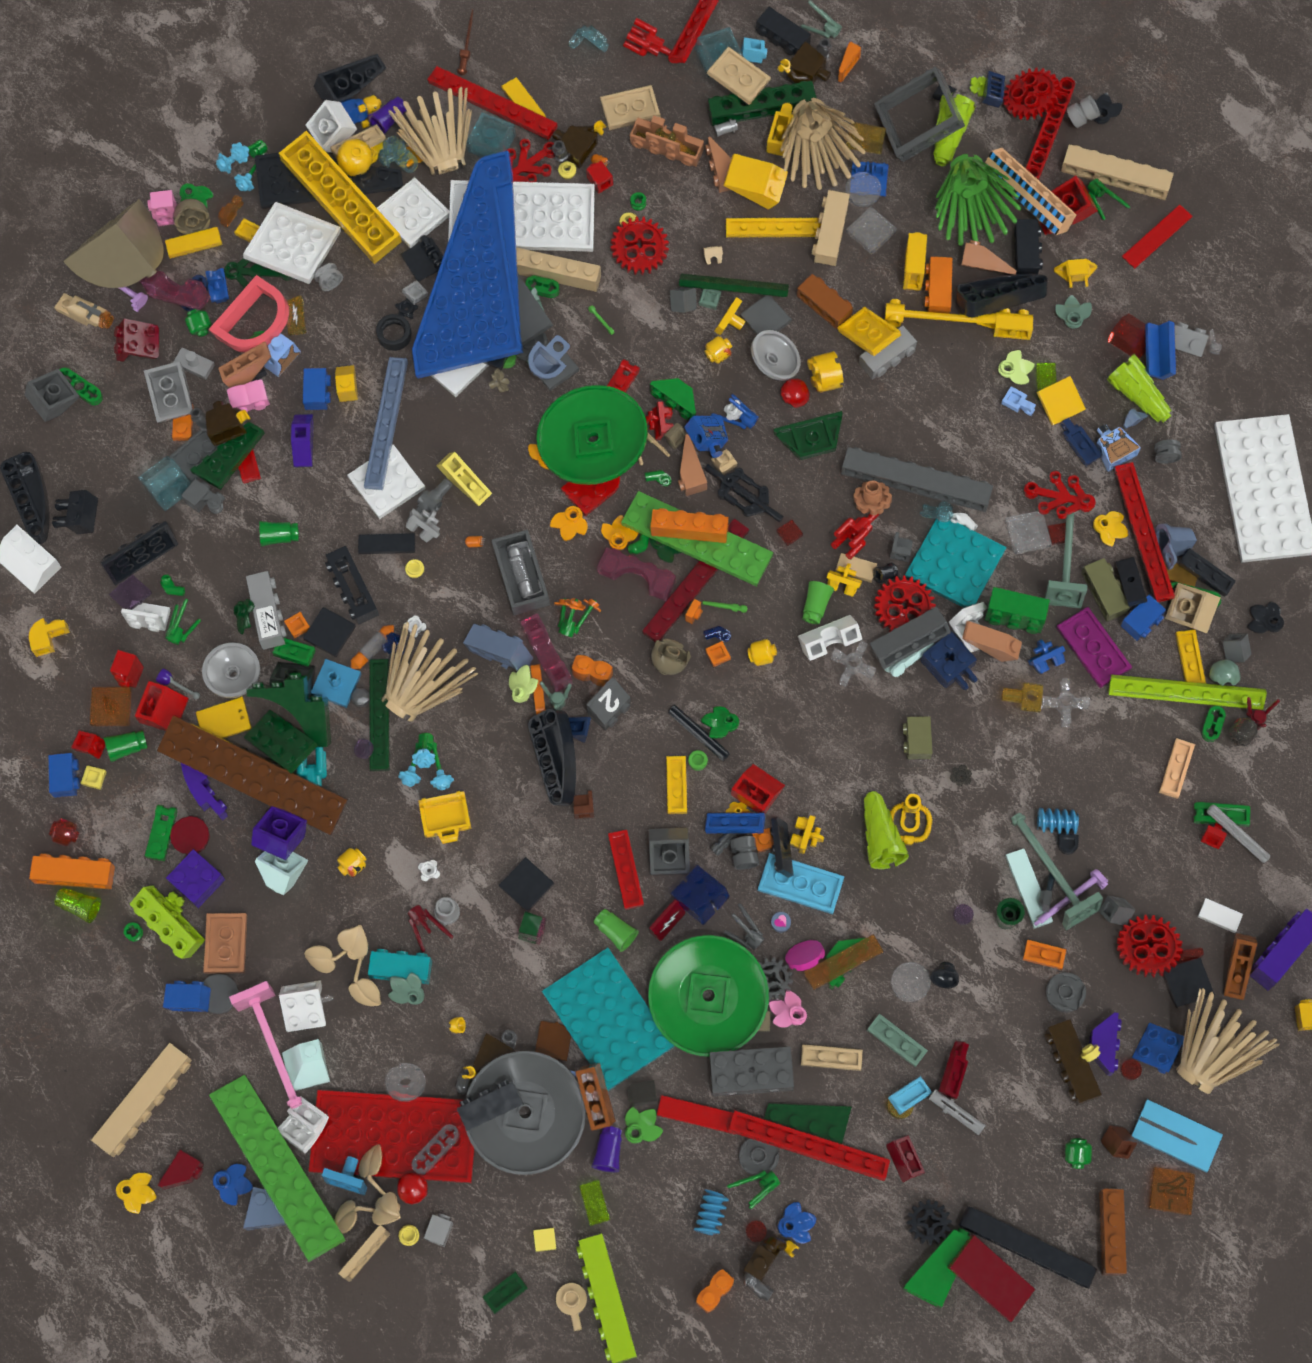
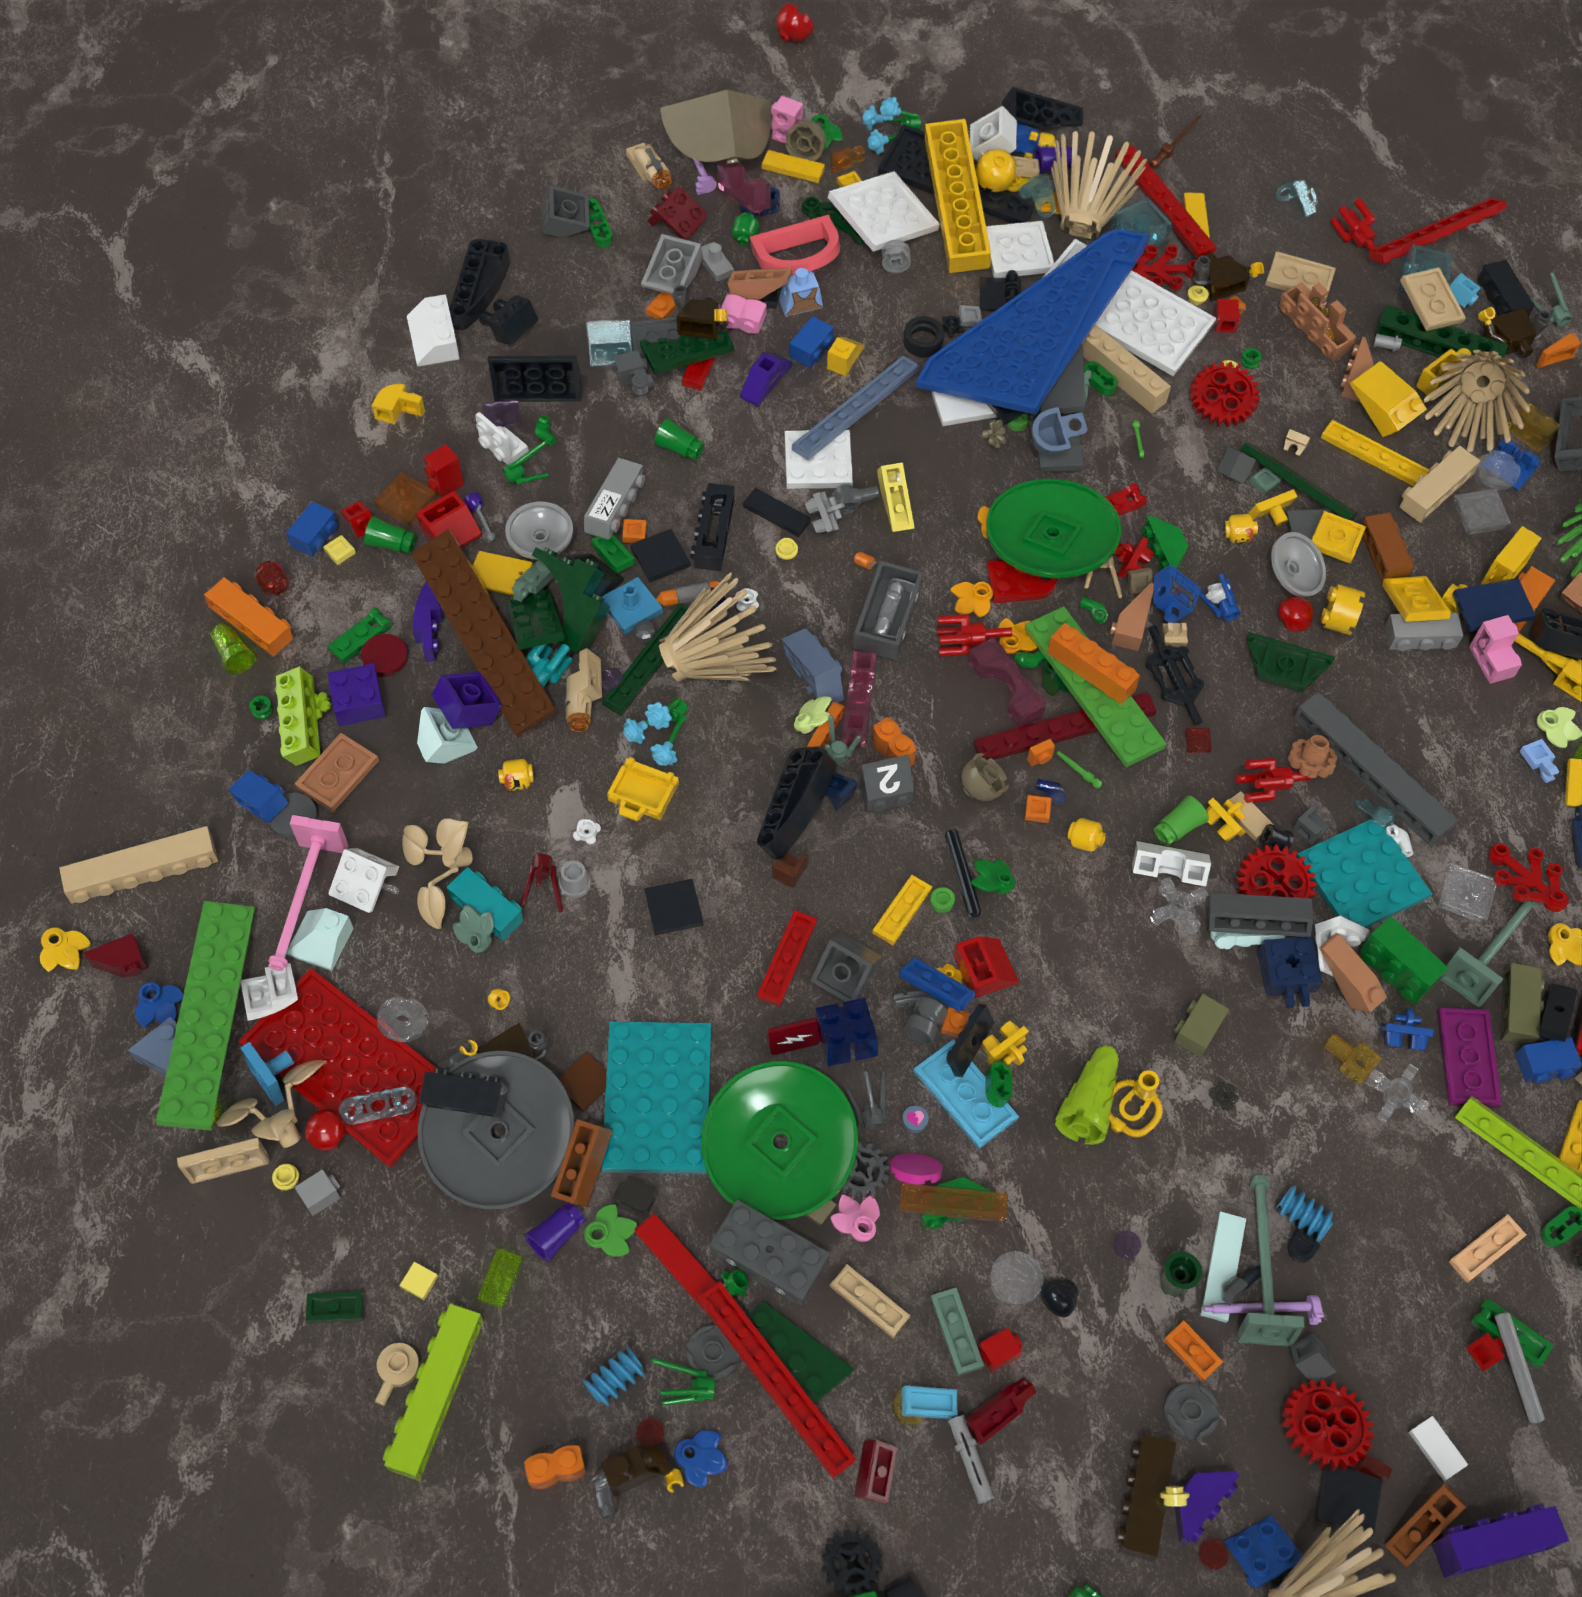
camera: 30 degrees right, 10 degrees down
blue hips [205,268,229,303] -> none
dark green plate [233,599,255,635] -> none
clear yellow slope [287,296,307,336] -> none
dark green piece [518,911,546,945] -> none
green plant [554,598,601,637] -> none
bright green plant [594,909,639,952] -> none
clear red tile [1047,523,1066,545] -> none
none -> sand green hinge [512,560,554,601]
none -> tan plate [562,648,602,732]
none -> green plate [721,1270,748,1297]
none -> red cylinder [776,3,815,43]
none -> red plant [936,614,1012,657]
none -> red brick [978,1328,1023,1373]
none -> green beam [986,1061,1012,1108]
none -> yellow tile [1311,511,1366,564]
none -> dark blue tile [1453,578,1536,632]
none -> bright pink brick [1469,615,1522,684]

